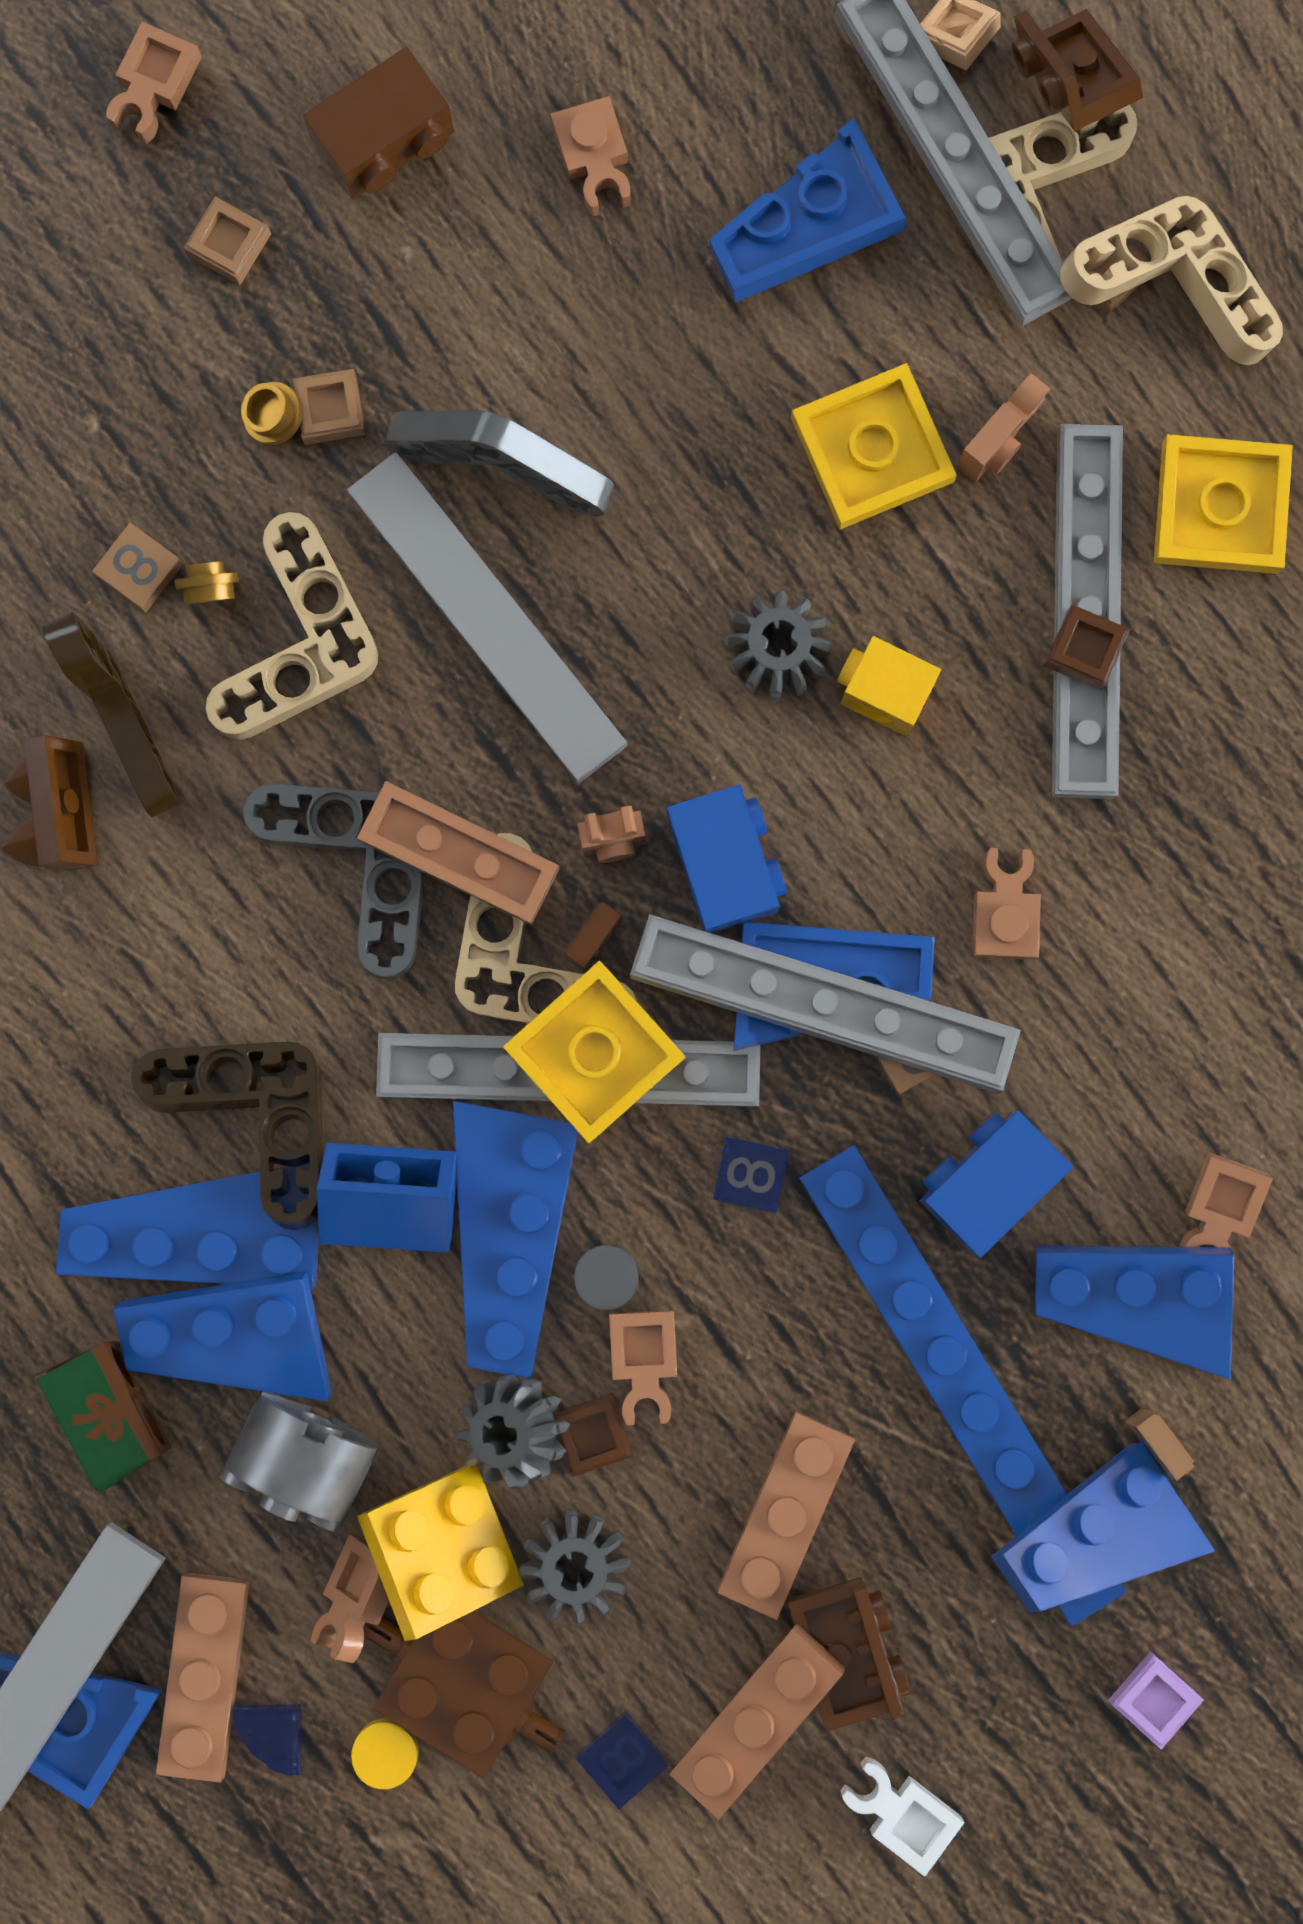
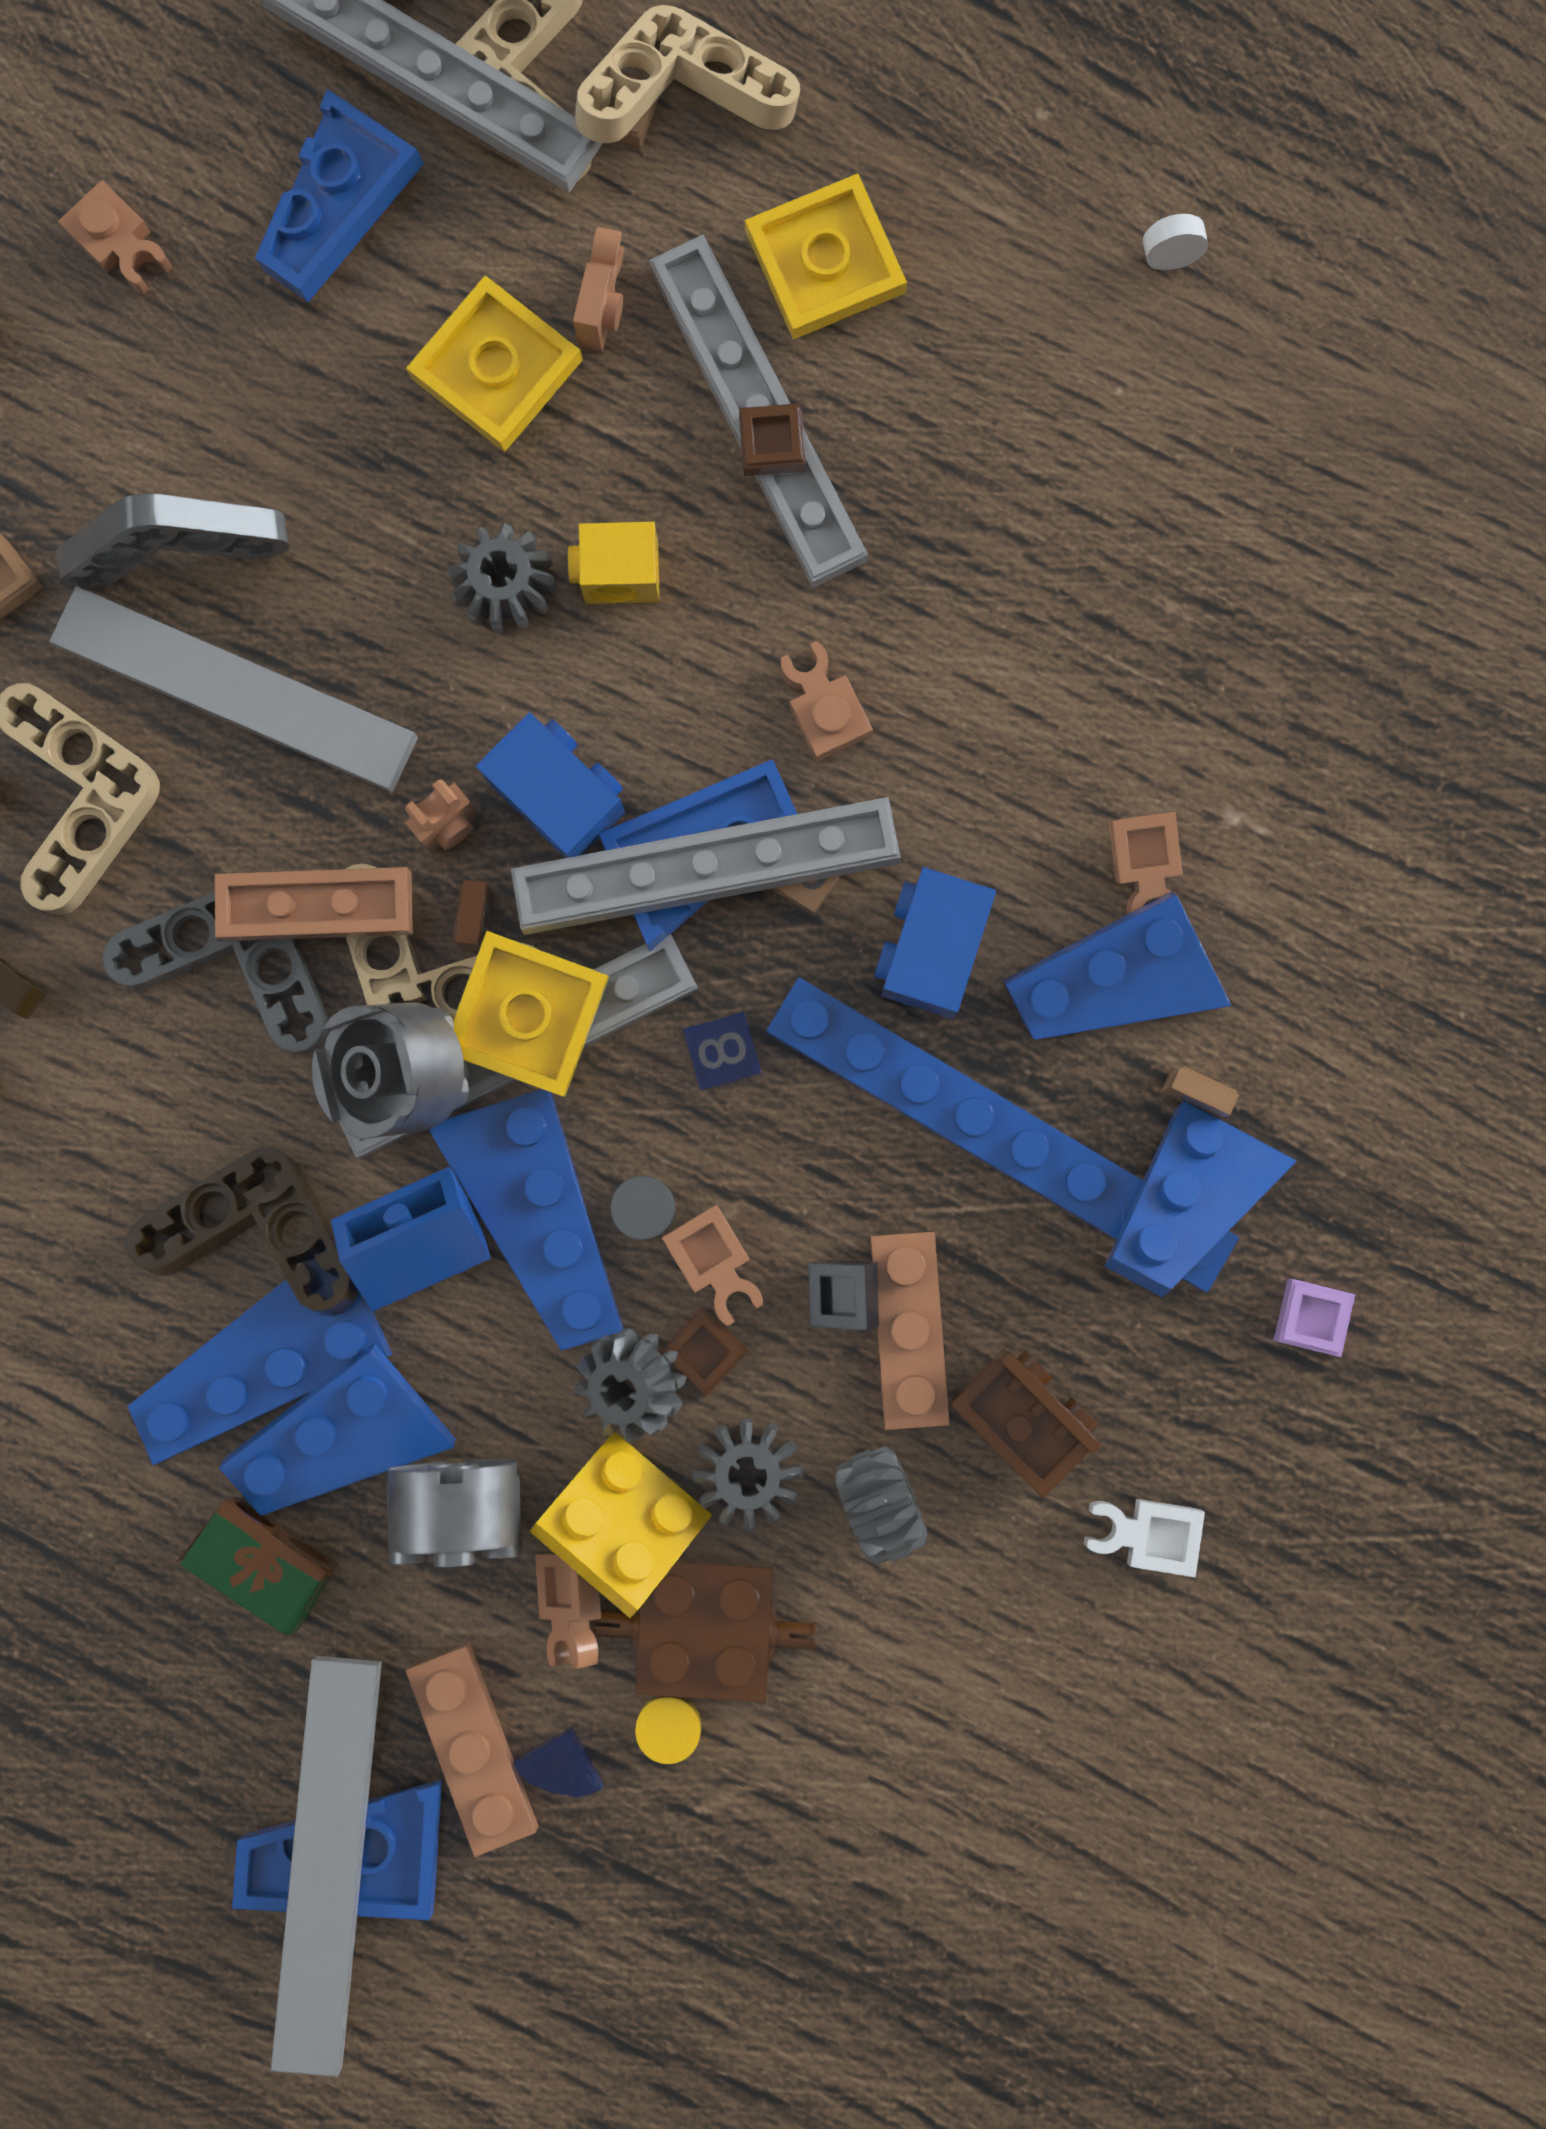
camera: 25 degrees left, 0 degrees up
clear blue tile [576,1711,668,1809] -> none
nougat plate [669,1624,847,1820] -> none
none -> flat silver brick [312,1003,469,1139]
none -> black plate [808,1259,879,1330]
none -> dark grey gear [835,1446,927,1565]

